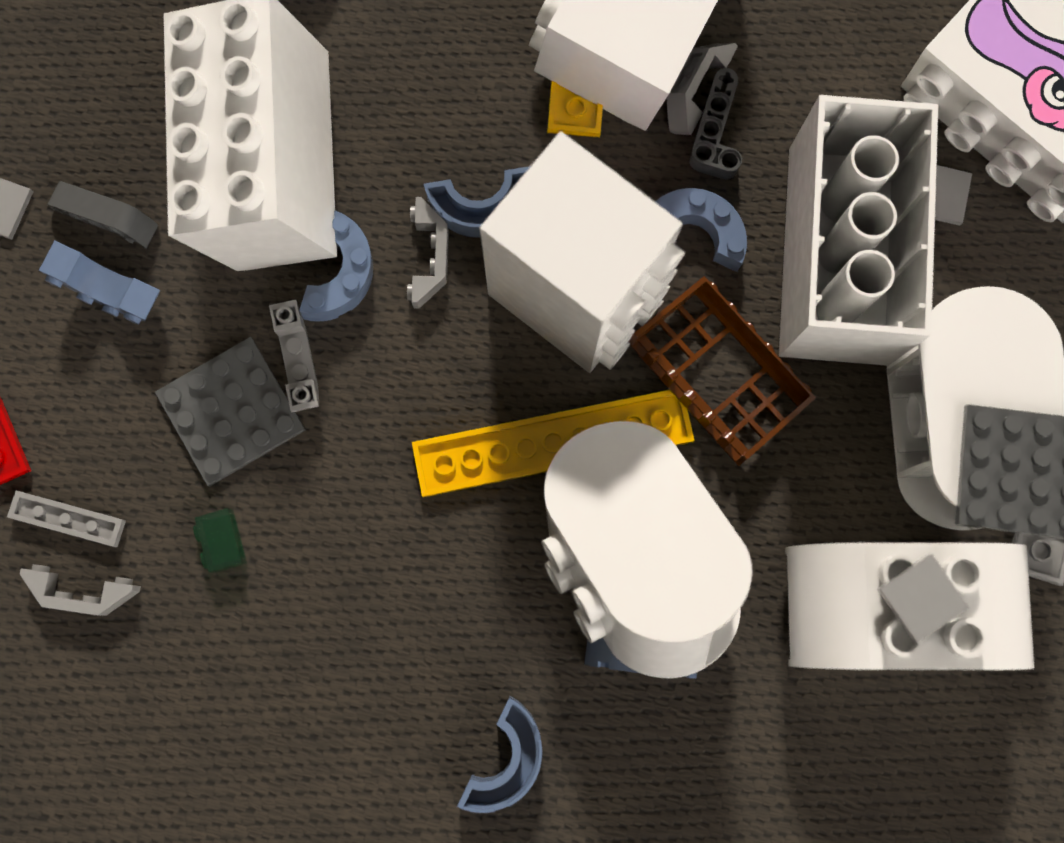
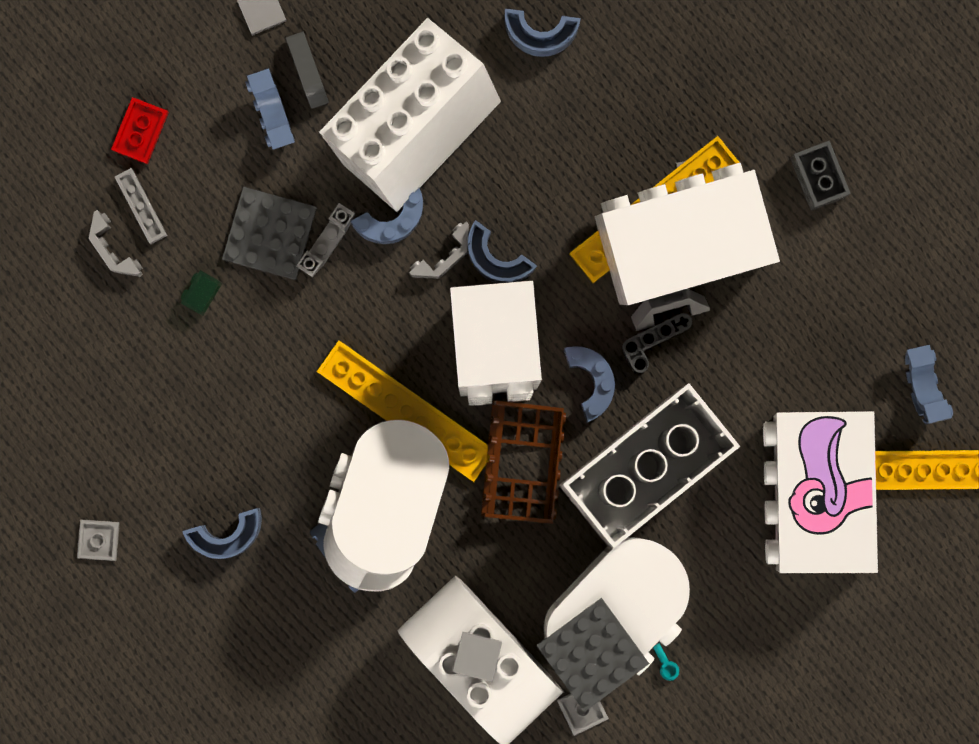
camera: 45 degrees right, 5 degrees up
light grey tile [935,165,972,226] -> none

